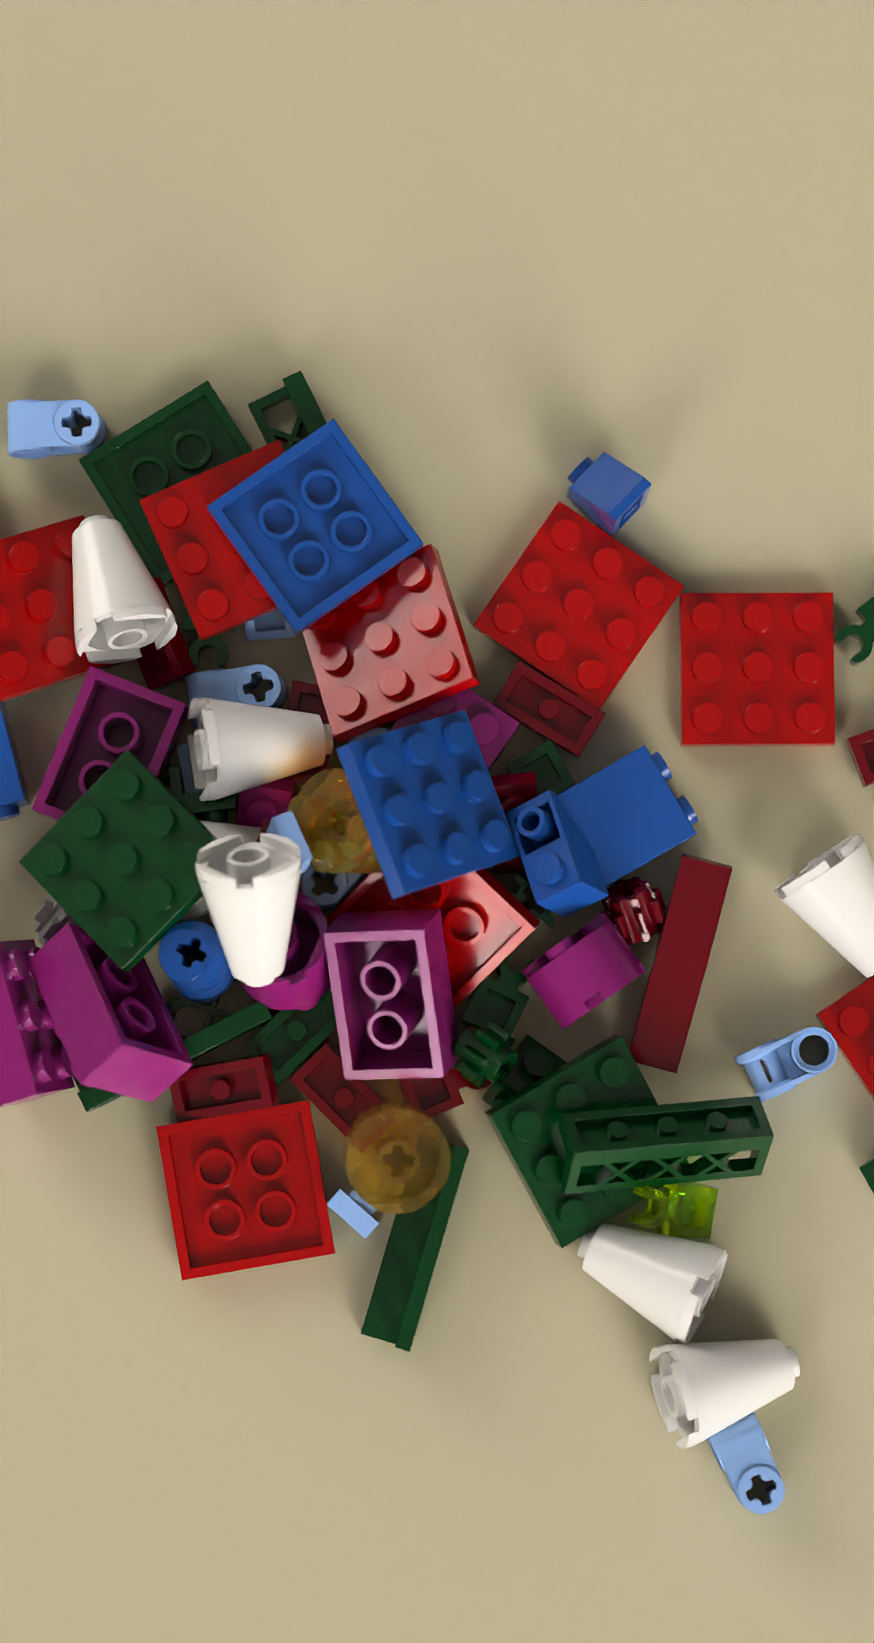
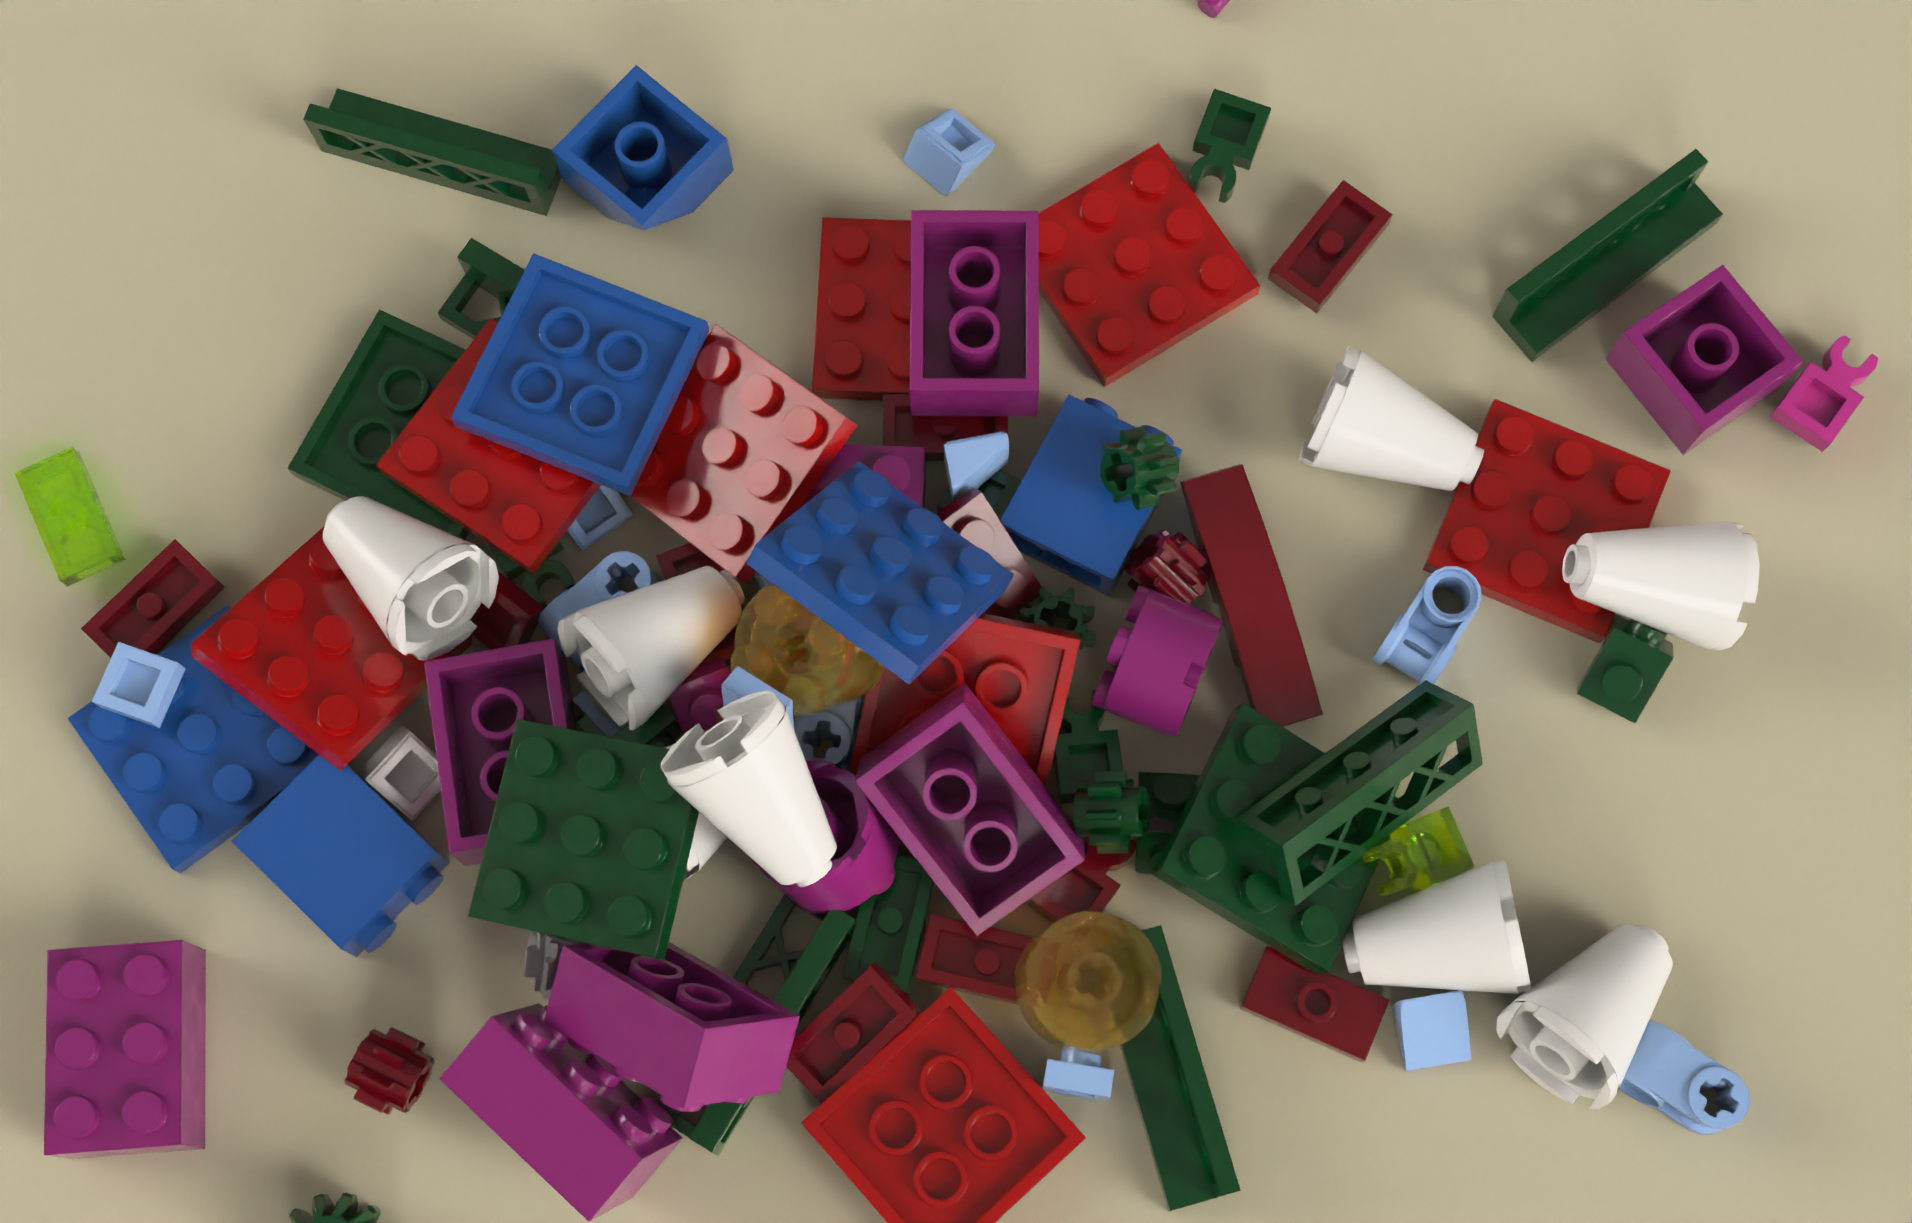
camera: 30 degrees left, 10 degrees down
light blue piece [7,399,107,459] -> none
blue piece [158,920,234,1004] -> none
blue slope [507,790,609,918] -> none
blue slope [567,452,652,537] -> none
none -> dark green fence [303,88,562,216]
none -> white slope [358,725,441,821]
none -> blue slope [552,65,734,230]
none -> light blue slope [904,108,996,196]
none -> magenta brick [910,210,1039,417]
none -> light blue slope [944,432,1009,502]
none -> dark green gear [1100,426,1180,510]
none -> dark red plate [1240,946,1390,1063]
none -> light blue slope [1391,990,1472,1071]

